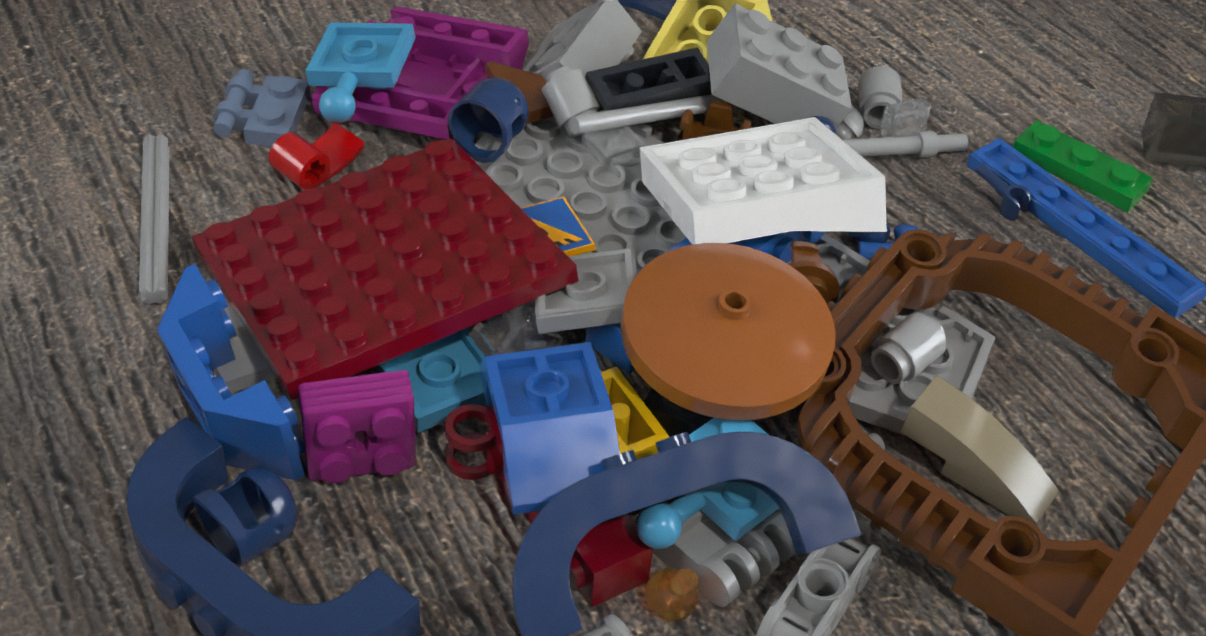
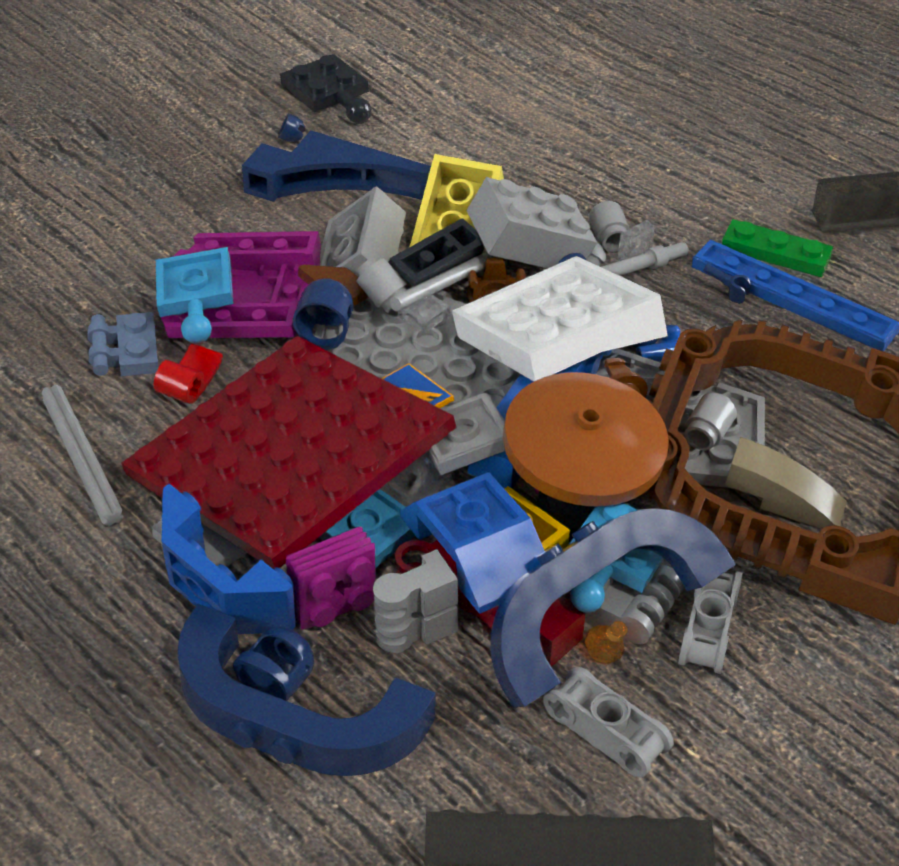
camera: 15 degrees left, 0 degrees up
none -> light grey legs [373,549,458,653]

